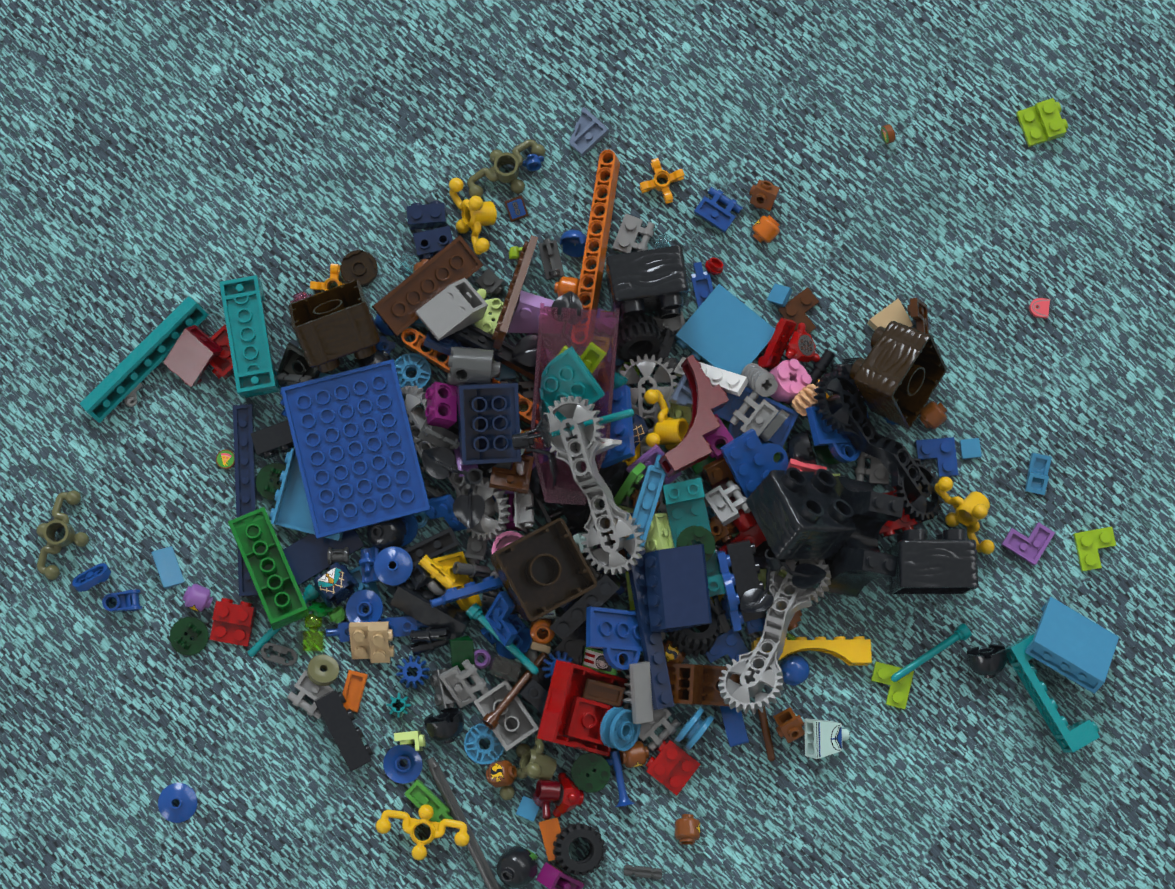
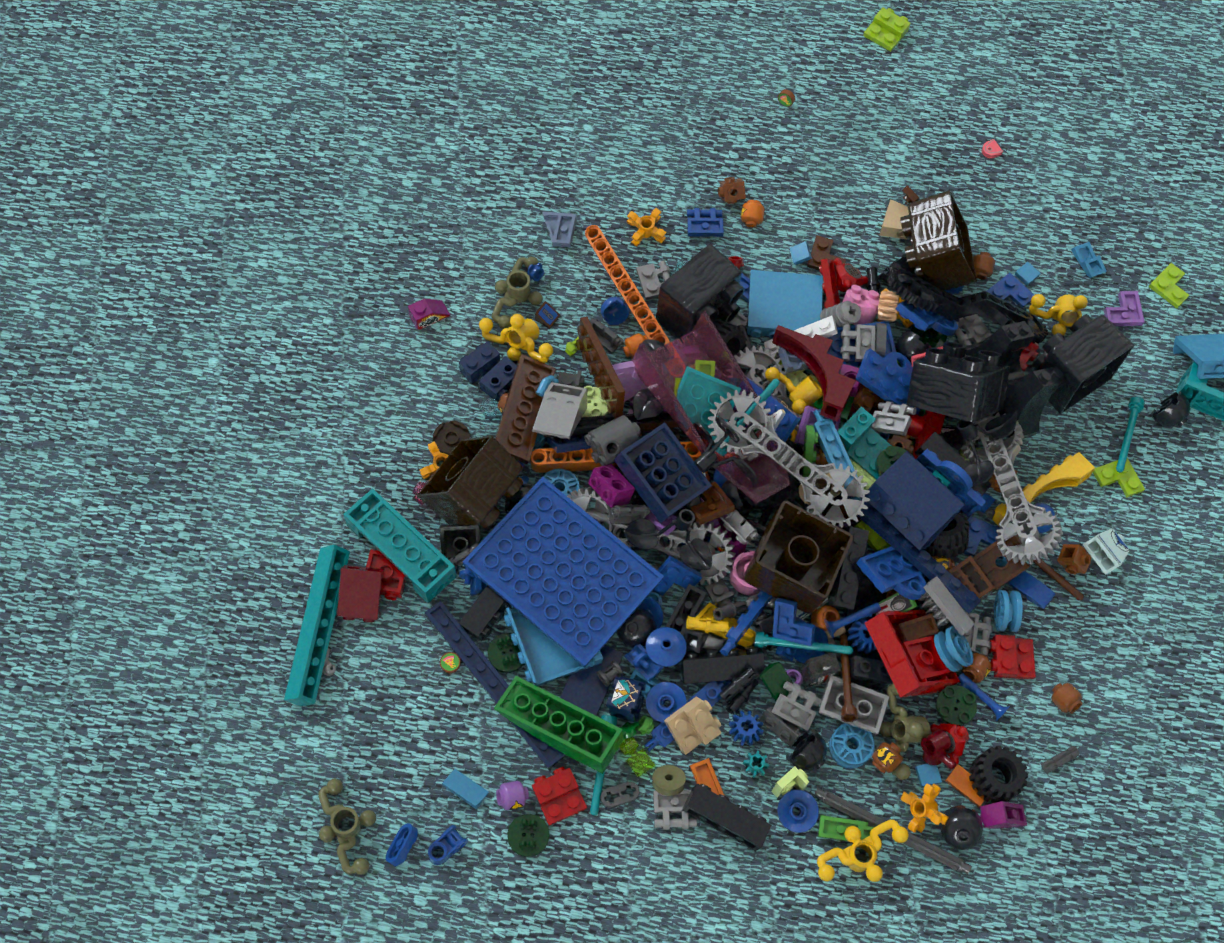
camera: 40 degrees left, 15 degrees down
none -> magenta slope [408,298,450,330]
none -> dark azure arm [536,375,559,397]
none -> blue piece [824,603,881,638]
none -> light orange pin [901,784,949,833]

